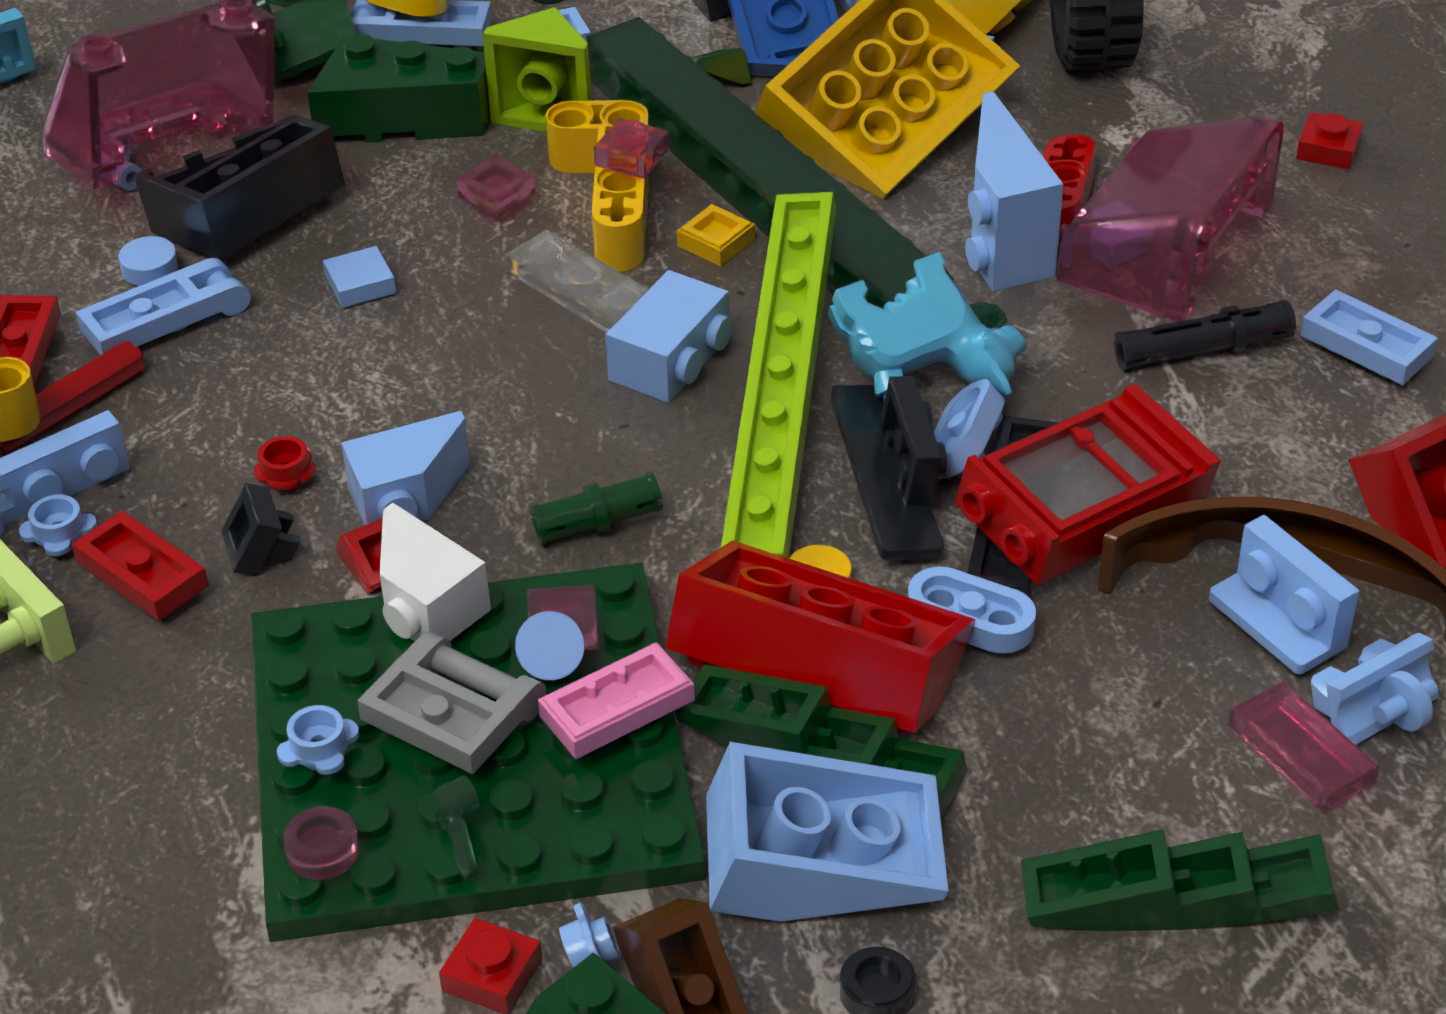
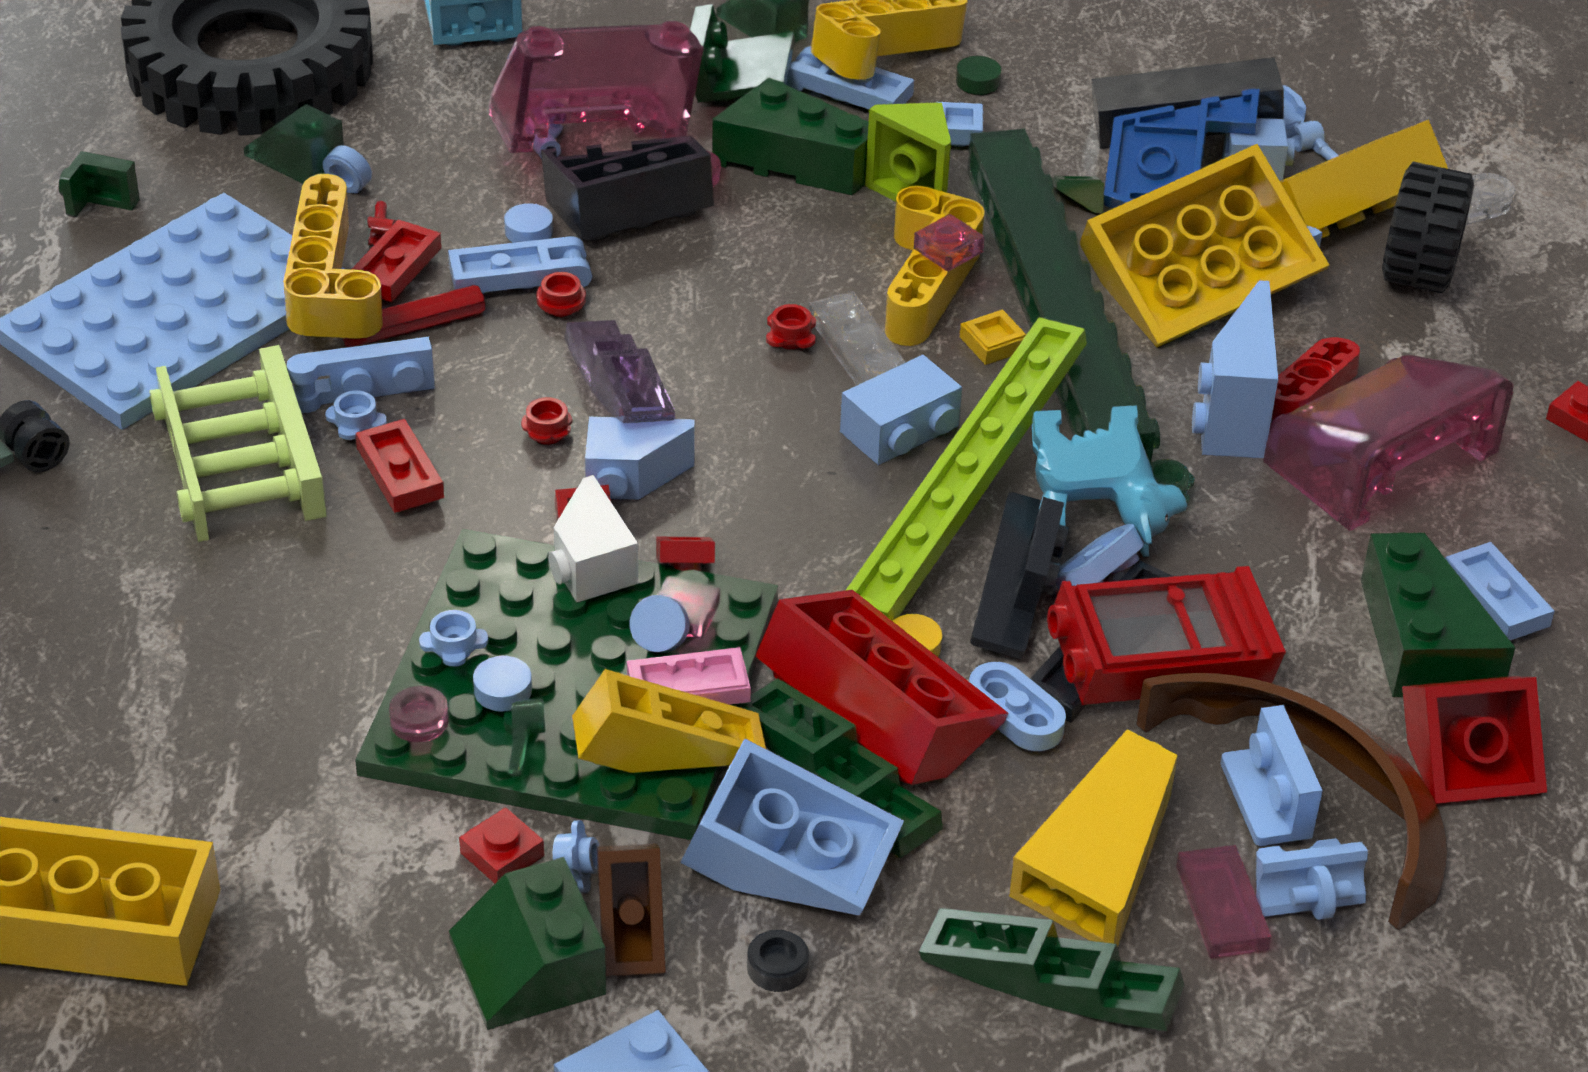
camera: 20 degrees right, 0 degrees up
black tile [221,483,301,576] -> none
light blue tile [322,246,396,308] -> none
light grey plate [357,631,546,774] -> none
clear pink plate [456,155,536,218] -> none
dark green pin [530,472,663,545] -> none
black pin [1114,300,1296,370] -> none
none -> light blue tile [473,656,532,711]
none -> red plate [536,272,586,317]
none -> clear purple slope [564,320,675,423]
none -> yellow slope [572,669,766,773]
none -> red plate [656,536,715,571]
none -> red plate [766,304,816,349]
none -> yellow slope [1009,729,1178,947]
none -> dark green wedge [1361,532,1516,697]

